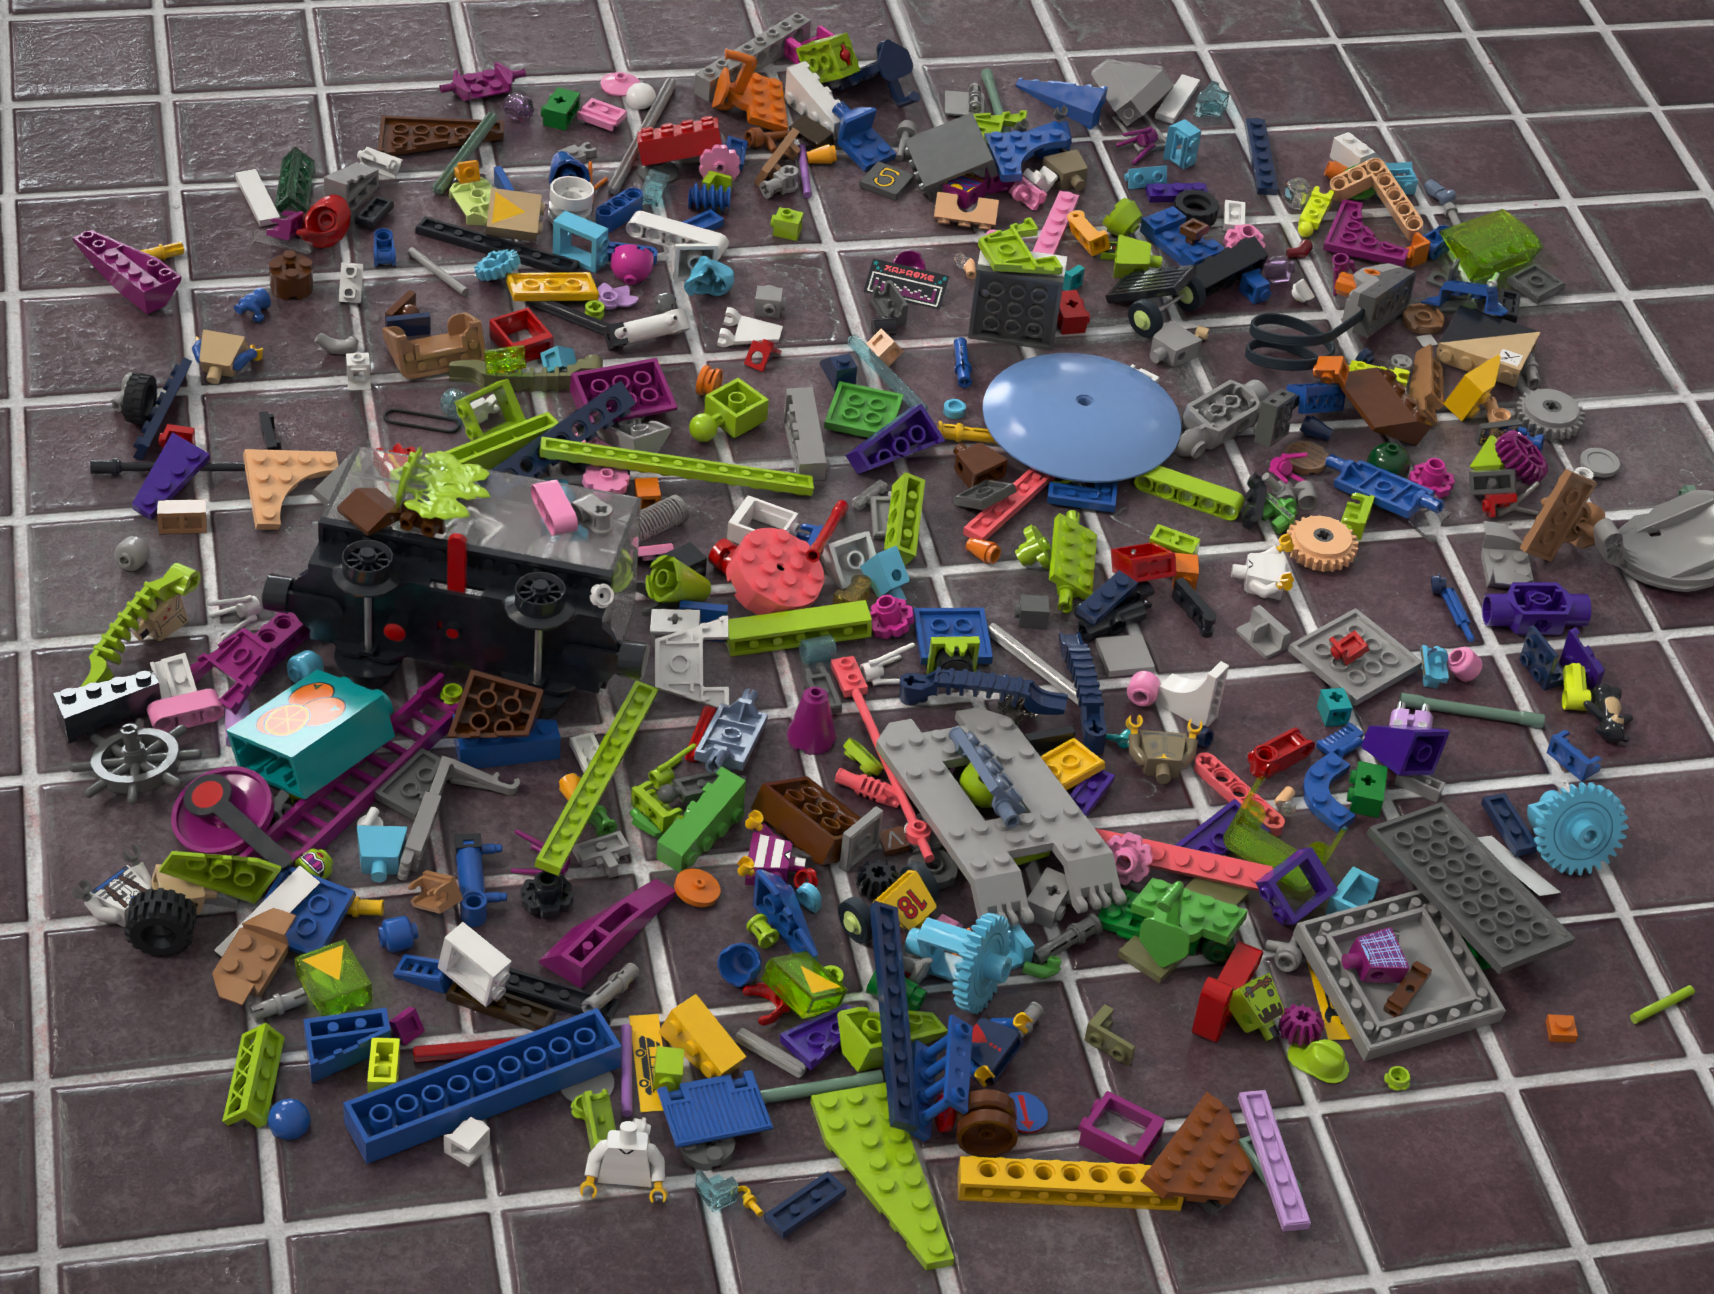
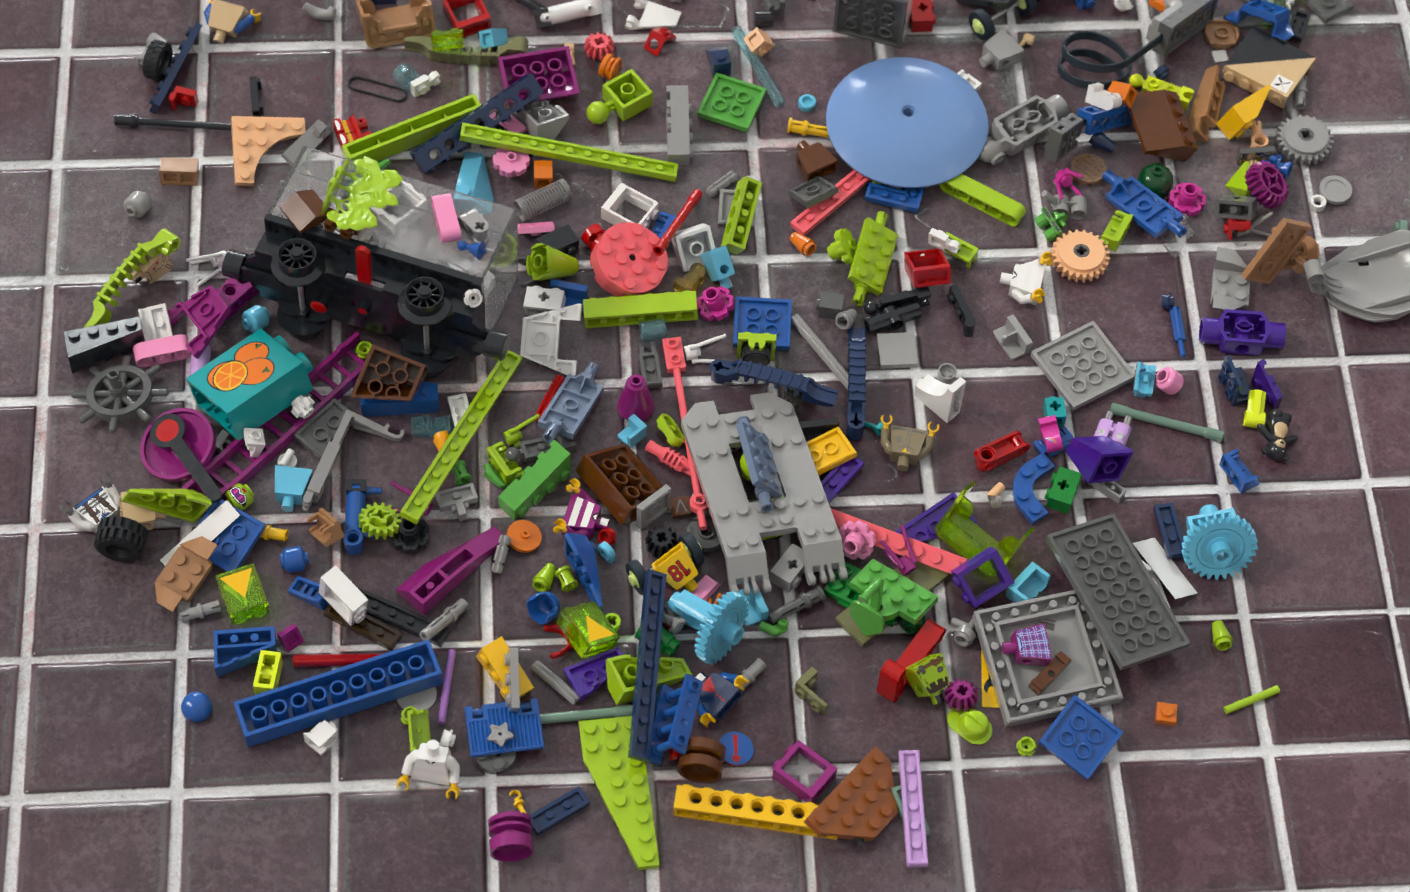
camera: 10 degrees right, 15 degrees up
dark purple wing [132,433,210,520] -> none
lime fence [222,1023,285,1128] -> none
white window [346,352,371,390] -> none
lime window [455,379,526,441] -> none
yellow sticker [629,1014,663,1112] -> none
lime brick [652,1046,684,1092] -> none
clear light blue panel [695,1170,738,1212] -> none
dark purple wedge [845,403,946,474] -> none
blue pin [953,337,972,388] -> none
dark blue plate [1076,570,1138,626] -> none
bright pink head [1127,671,1161,707] -> none
orange brick [1172,553,1199,590] -> none
coral beam [1193,753,1285,837] -> none
dark blue plate [1195,725,1214,748] -> none
black hinge [1242,472,1267,530] -> none
red bracket [1329,630,1370,666] -> none
light grey wheel [1389,354,1412,371] -> none
none -> white bracket [243,428,266,458]
none -> white gear [291,395,315,419]
none -> lime gear [358,502,402,540]
none -> clear light blue slope [411,414,452,437]
none -> blue piece [457,241,487,260]
none -> light grey plate [487,723,514,747]
none -> magenta wheel [488,811,533,862]
none -> light grey axle [491,535,511,574]
none -> light grey plate [504,648,520,712]
none -> lime cone [532,563,557,592]
none -> coral gear [584,31,614,62]
none -> medium azure panel [618,414,647,449]
none -> light grey cone [835,309,858,330]
none -> magenta plant [880,525,918,576]
none -> white plate [928,228,960,254]
none -> light grey wheel [936,363,957,385]
none -> dark pink leg [1038,415,1063,453]
none -> blue plate [1038,695,1124,781]
none -> white leg [1085,83,1122,110]
none -> lime cone [1212,620,1233,651]

